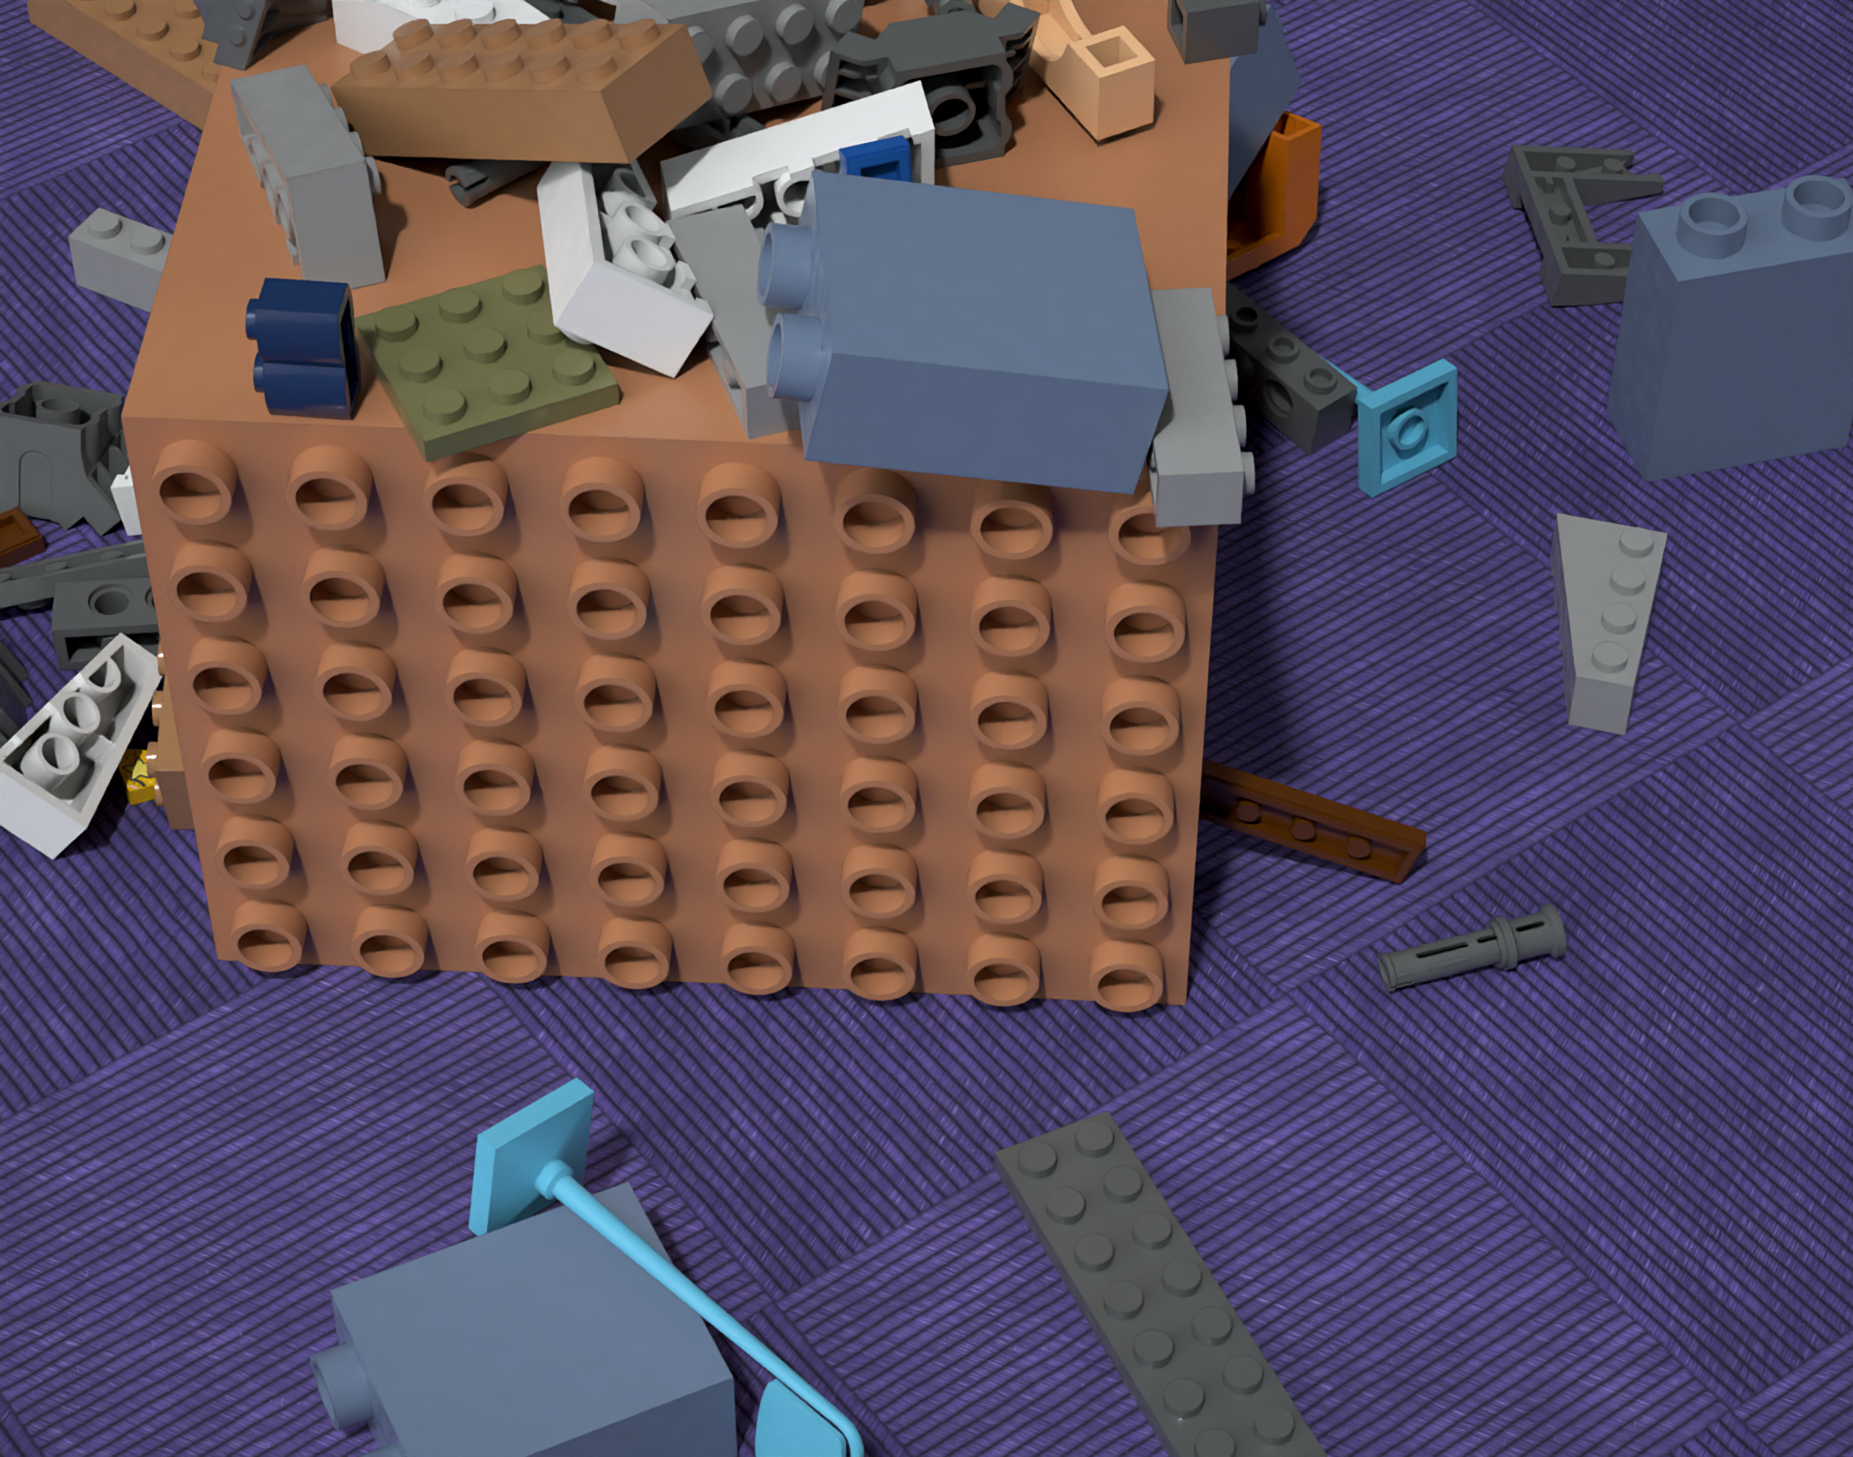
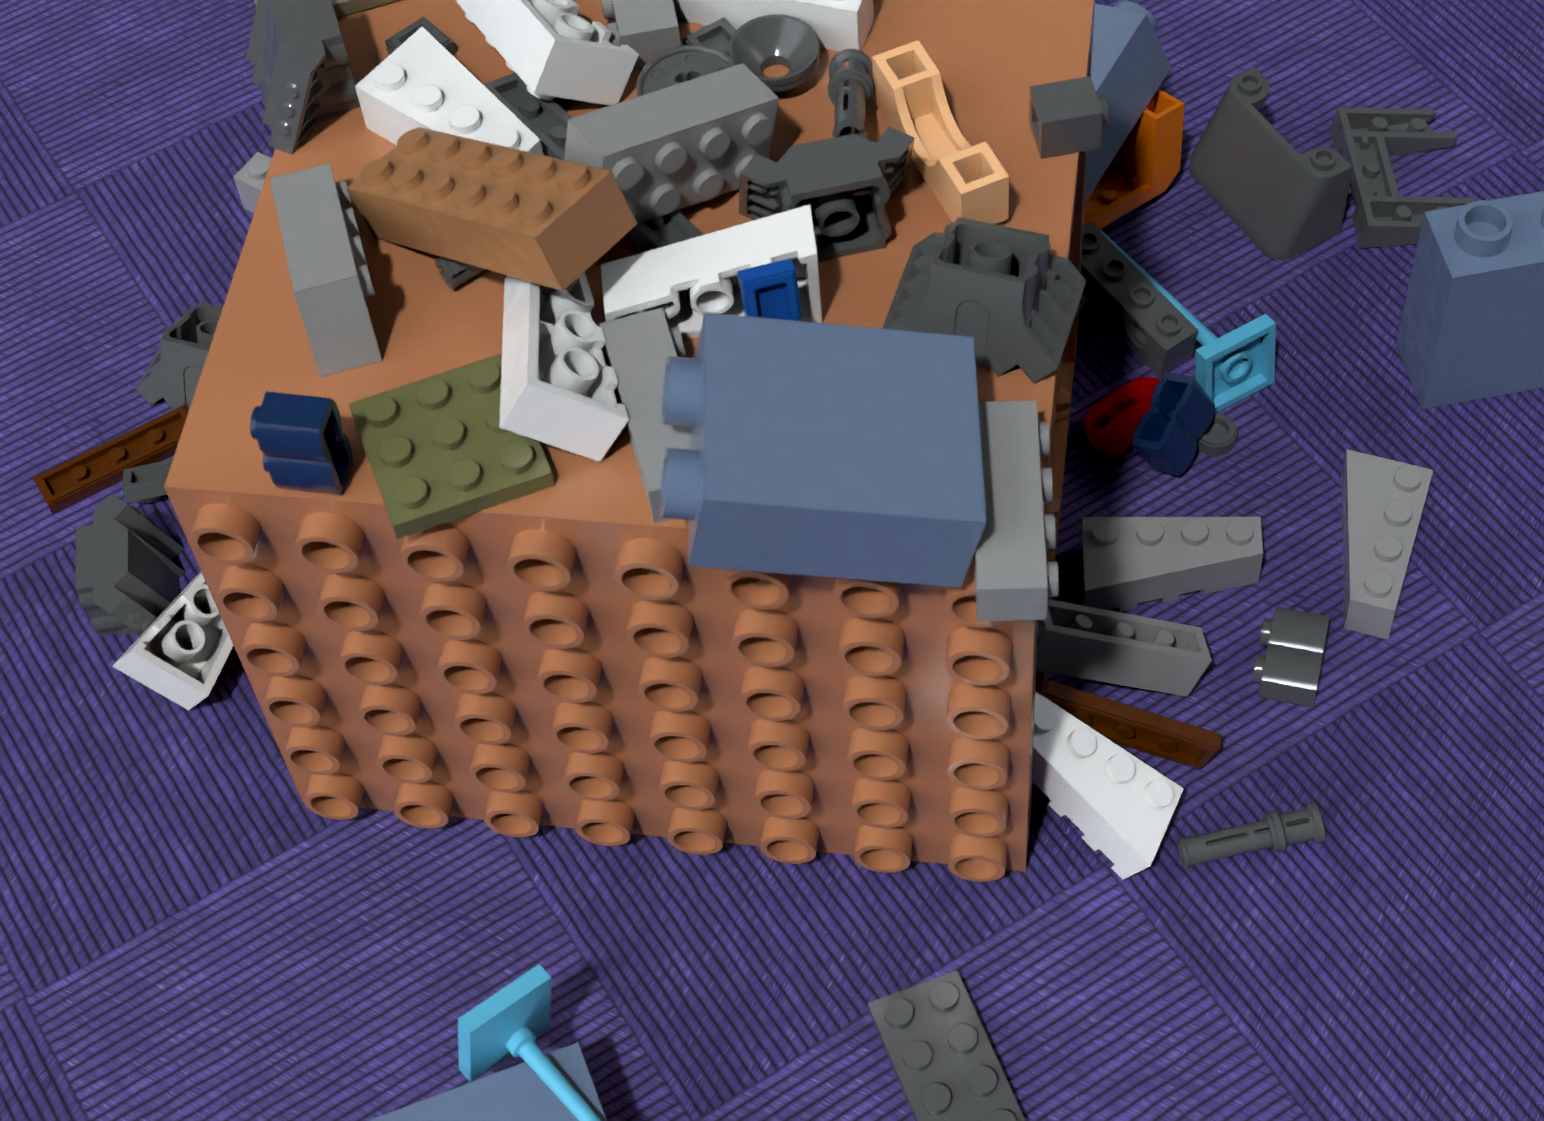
camera: 10 degrees right, 10 degrees up
none -> dark grey slope [882,217,1086,383]
none -> white wedge [1032,691,1184,880]
none -> light grey brick [1036,599,1212,697]
none -> light grey wedge [1081,517,1263,612]
none -> red piece [1083,377,1161,457]
none -> dark blue brick [1132,372,1215,476]
none -> dark grey windscreen [1190,67,1352,260]
none -> dark grey tile [1197,413,1237,456]
none -> dark grey brick [1252,606,1330,708]

